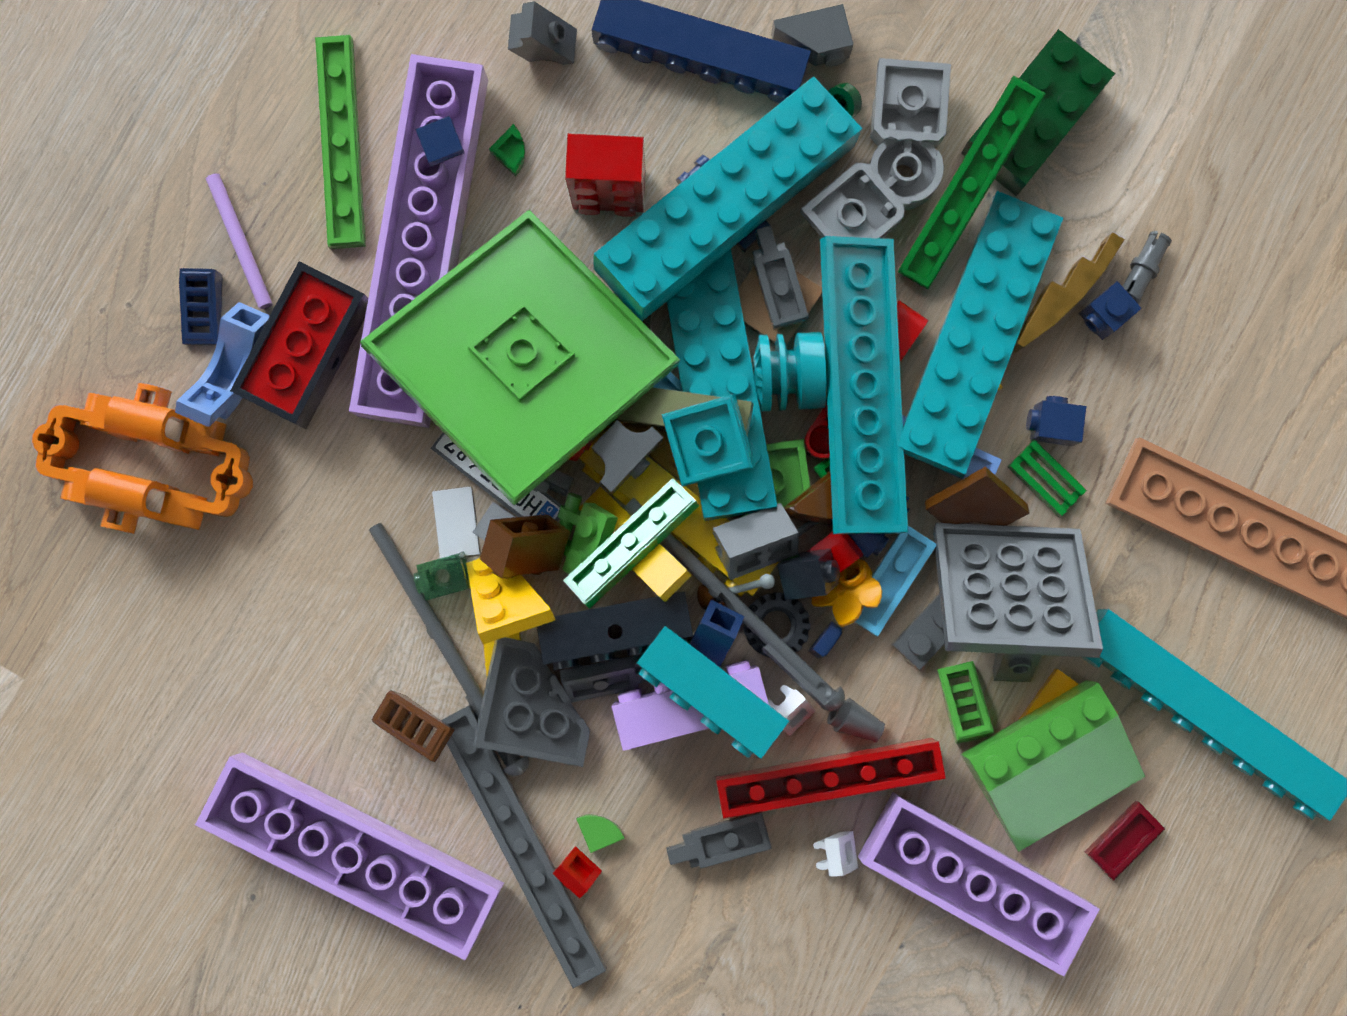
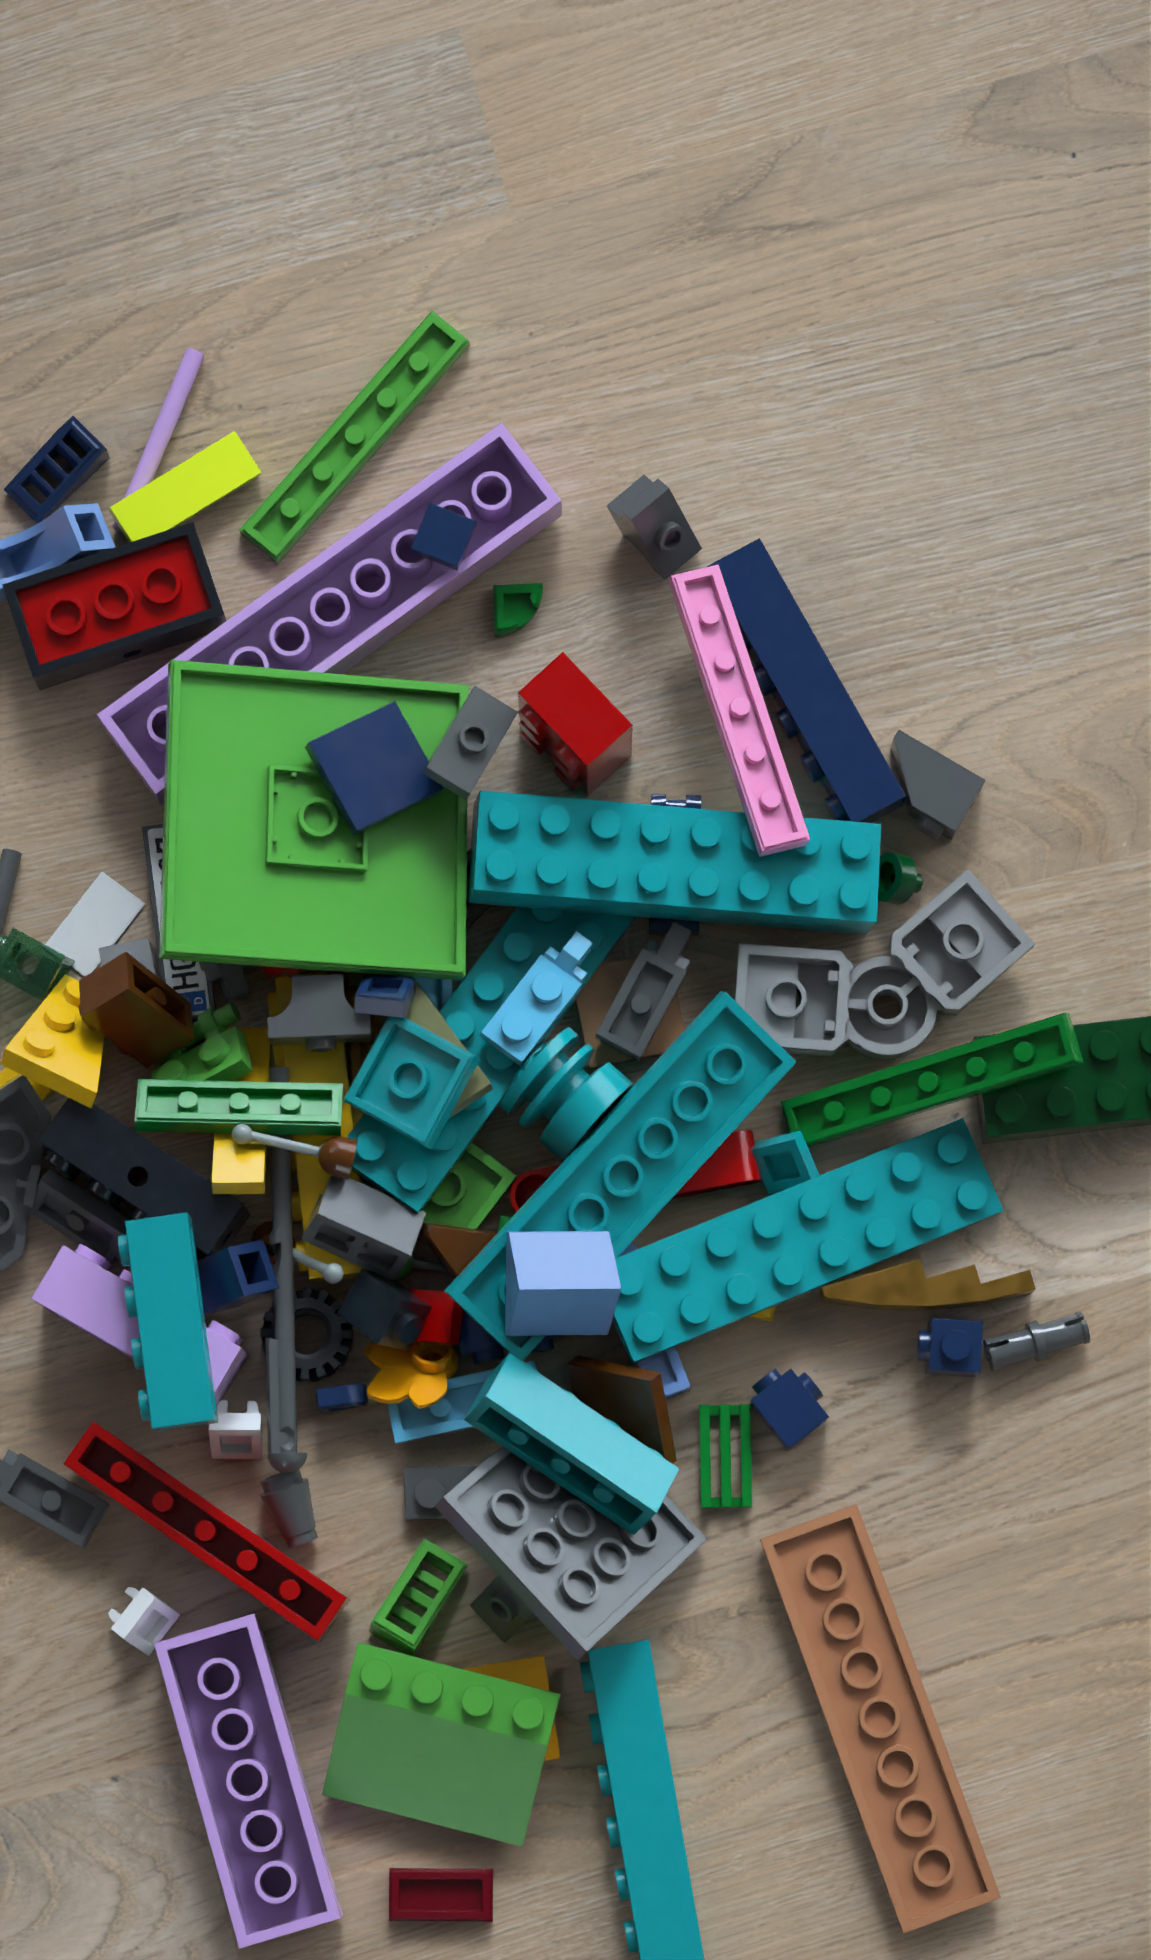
camera: 45 degrees right, 5 degrees down
none -> neon yellow tile [108,431,261,543]
none -> hinge [232,1124,357,1180]
none -> dark blue tile [305,701,444,836]
none -> dark blue tile [354,974,415,1018]
none -> dark grey brick [422,686,518,800]
none -> brick [464,1353,679,1535]
none -> medium azure hinge [480,931,593,1066]
none -> medium blue slope [505,1231,621,1336]
none -> bright pink tile [668,565,810,857]
none -> teal plate [751,1131,819,1194]

